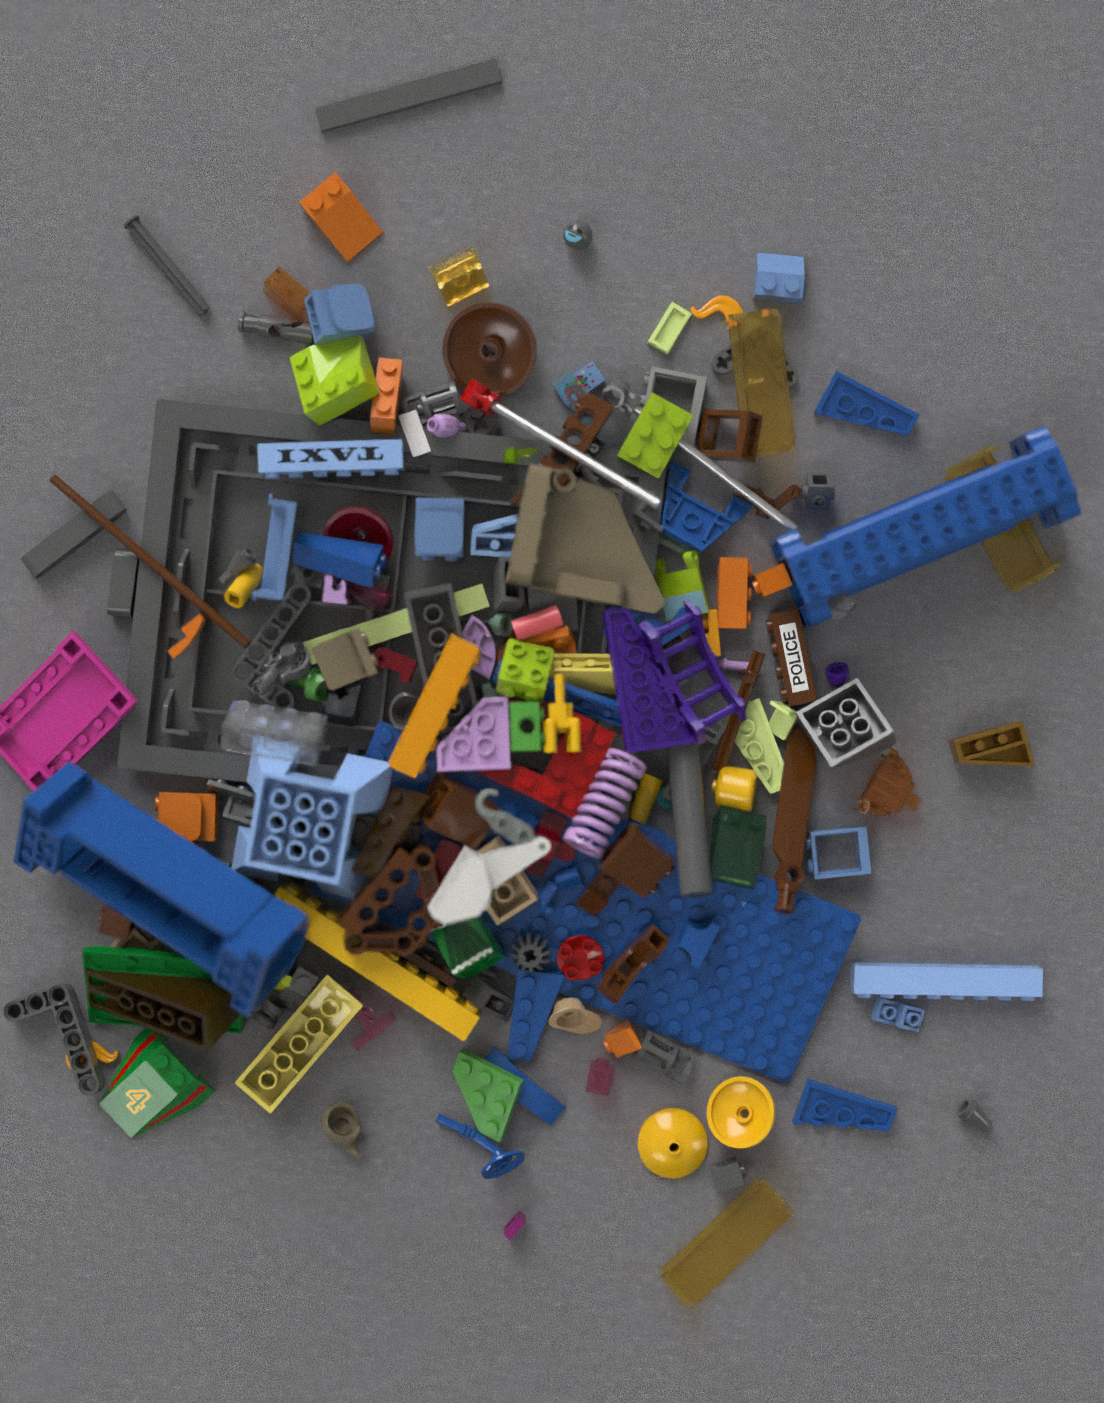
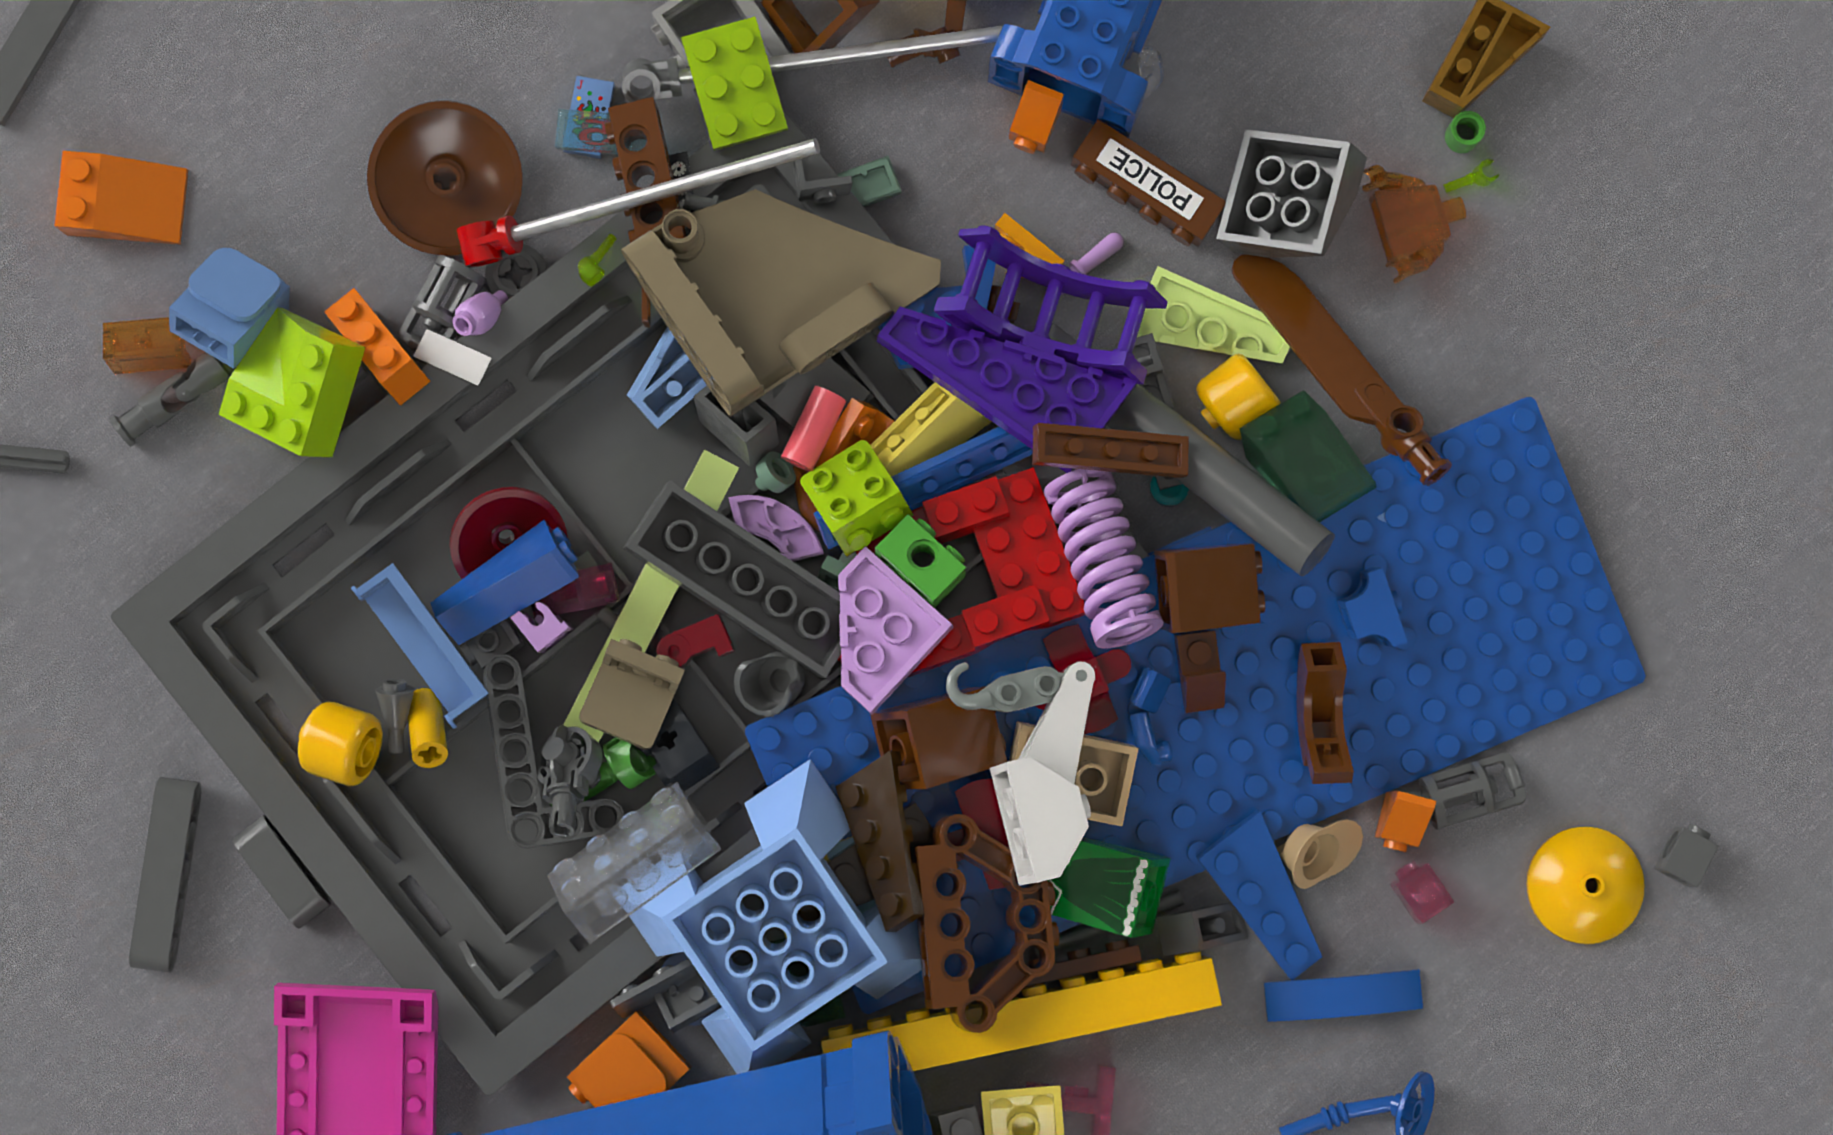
camera: 50 degrees left, 5 degrees down
reddish brown piece [49,474,251,648] -> none
orange slope [168,614,206,659] -> none
light blue brick [258,439,404,479] -> none
light orange brick [388,633,481,778] -> none
medium blue brick [415,497,465,561] -> none
clear yellow bracket [428,246,489,307] -> none
bright green plate [453,1048,524,1143] -> none
dark grey gear [510,932,551,974] -> none
yellow plant [542,674,581,752] -> none
red dish [557,935,604,980] -> none
yellow piece [628,773,663,824] -> none
lime flag [655,550,710,622] -> none
clear yellow piece [658,1176,795,1307] -> none
blue wing [660,461,752,554] -> none
yellow dish [706,1076,775,1149] -> none
reddish brown axle [712,650,765,772] -> none
orange brick [716,557,752,630] -> none
yellowish green bracket [769,701,798,740] -> none
blue wing [792,1078,897,1131] -> none
medium blue window [805,825,871,879] -> none
dark purple tile [825,662,850,687] -> none
light blue brick [850,962,1043,1001] -> none
medium blue slope [870,996,925,1032] -> none
none -> yellow head [298,702,383,786]
none -> reddish brown plate [1032,423,1189,478]
none -> clear neon green hand [1443,159,1499,193]
none -> bright green beam [1445,111,1486,153]

